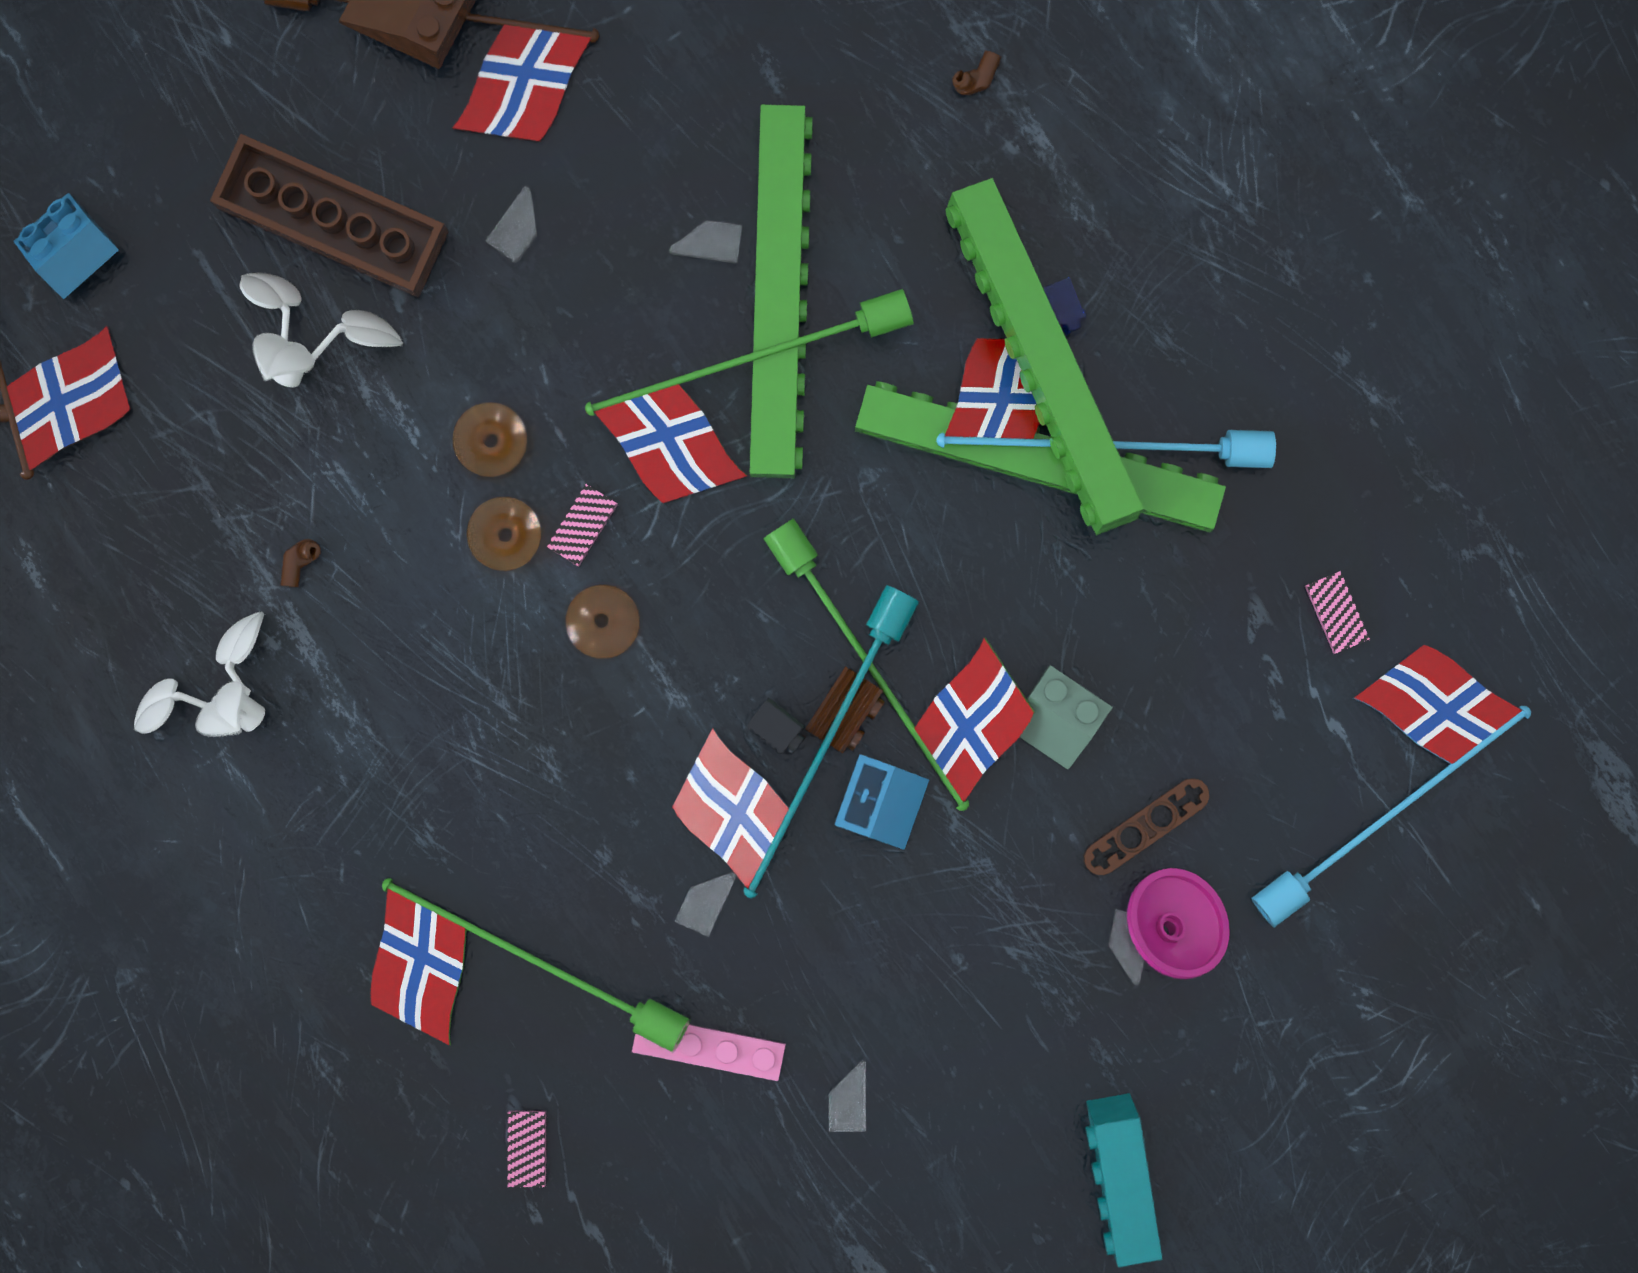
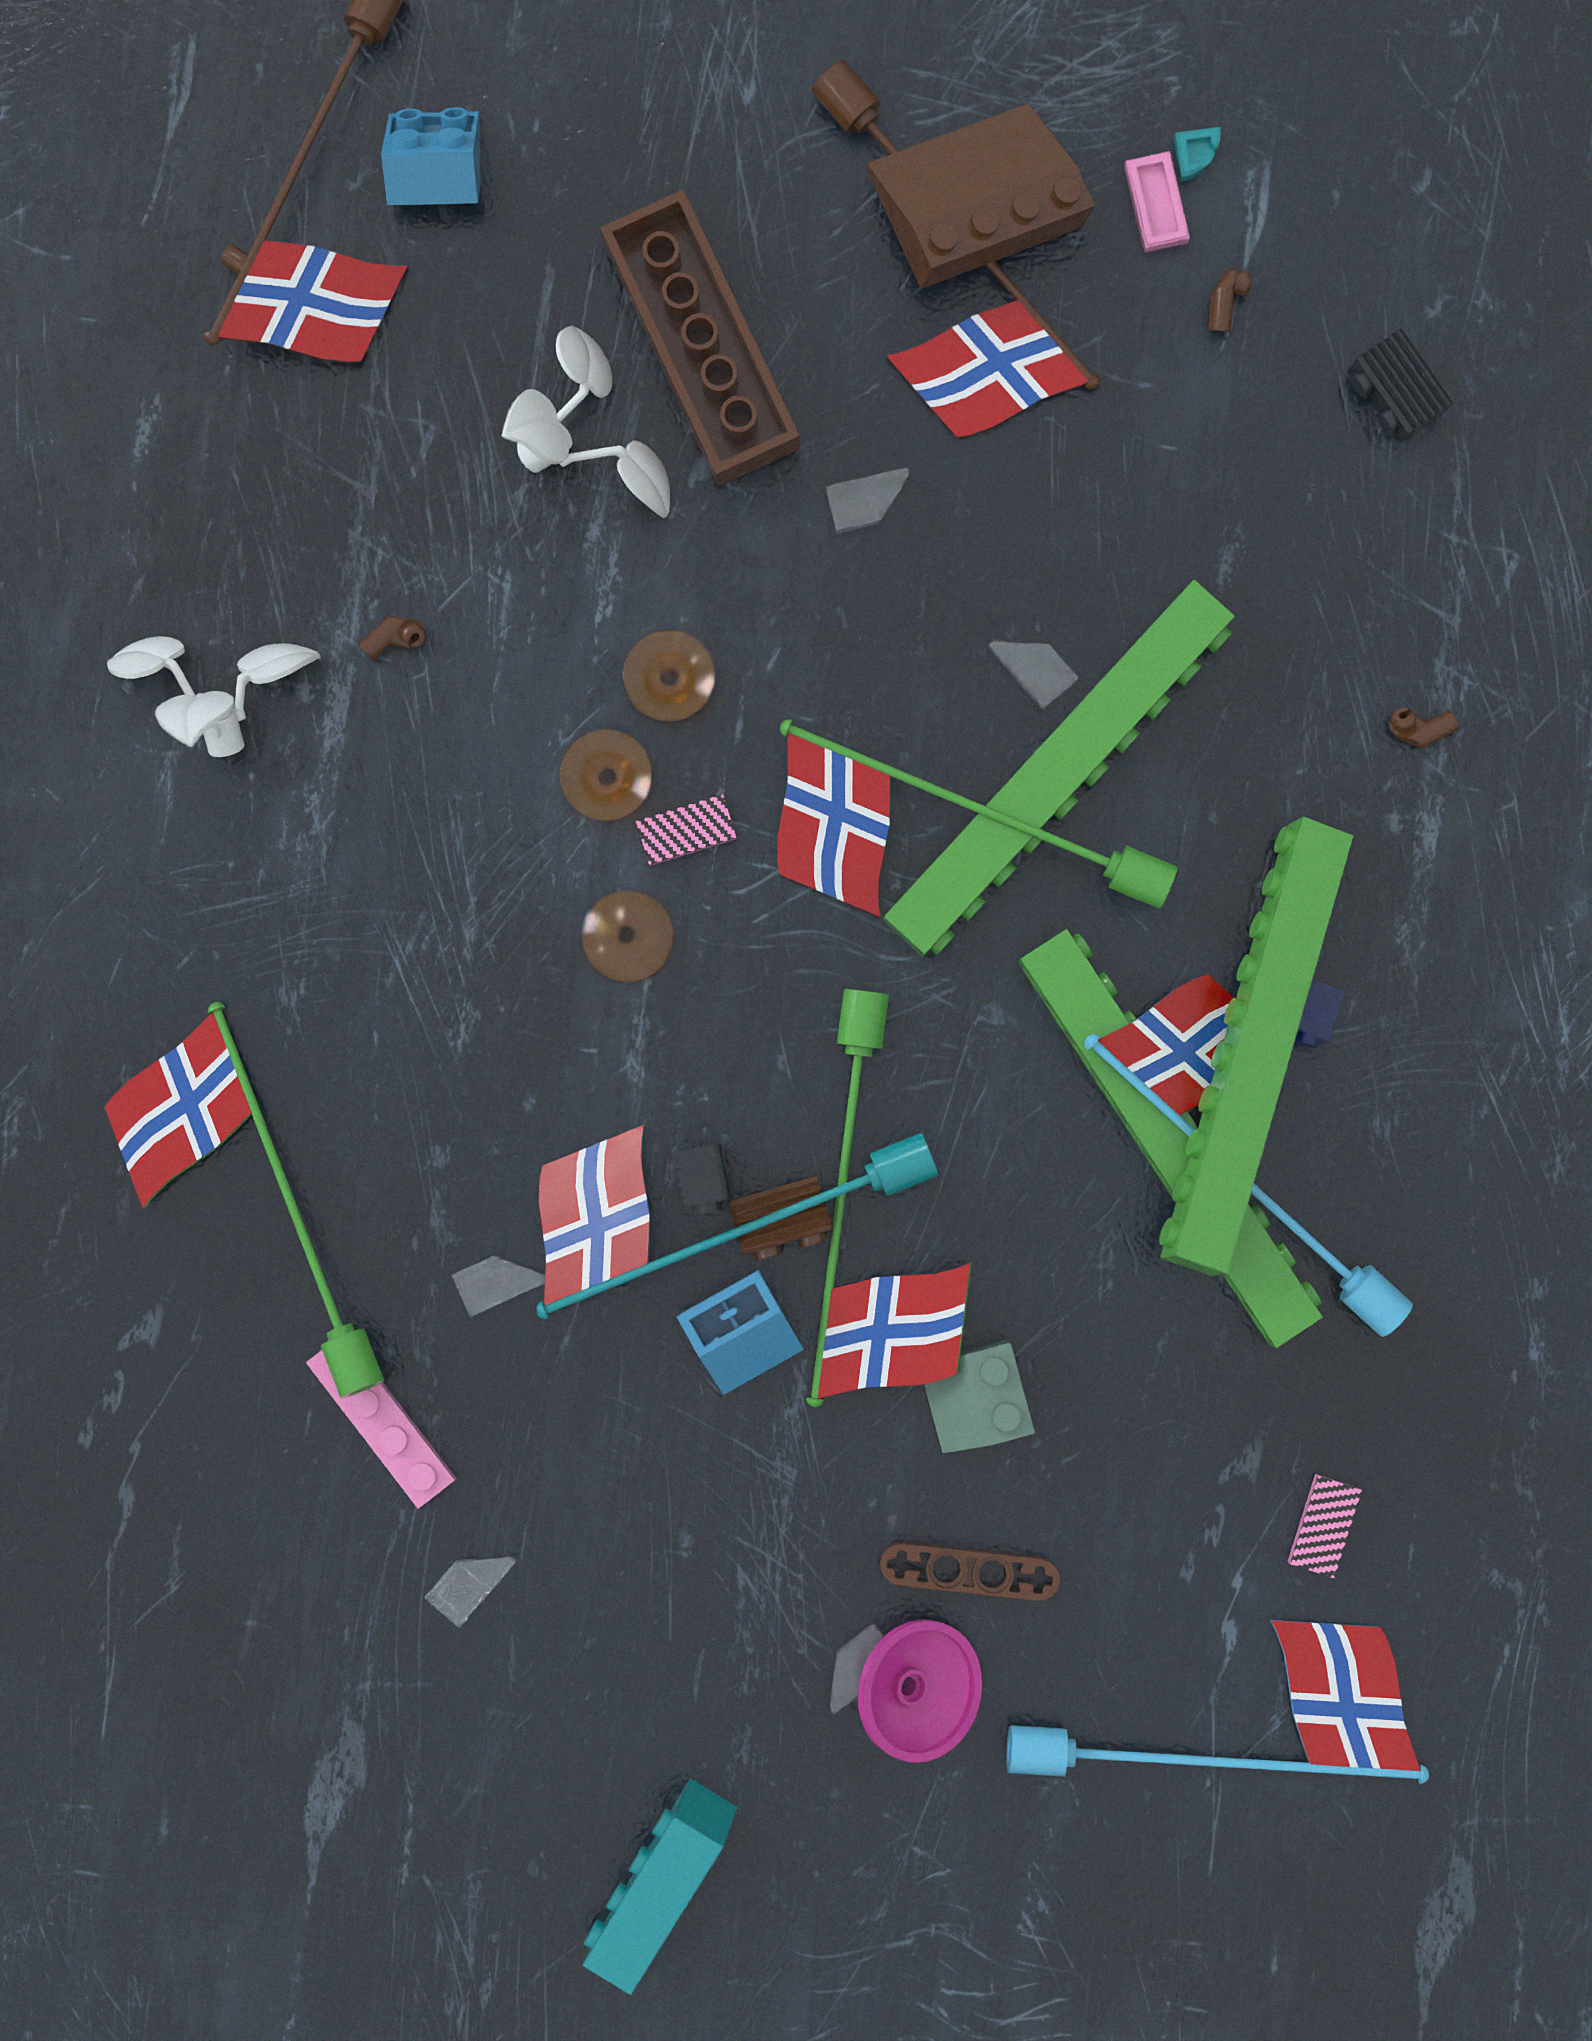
camera: 40 degrees right, 0 degrees up
tile [507,1111,546,1187] -> none

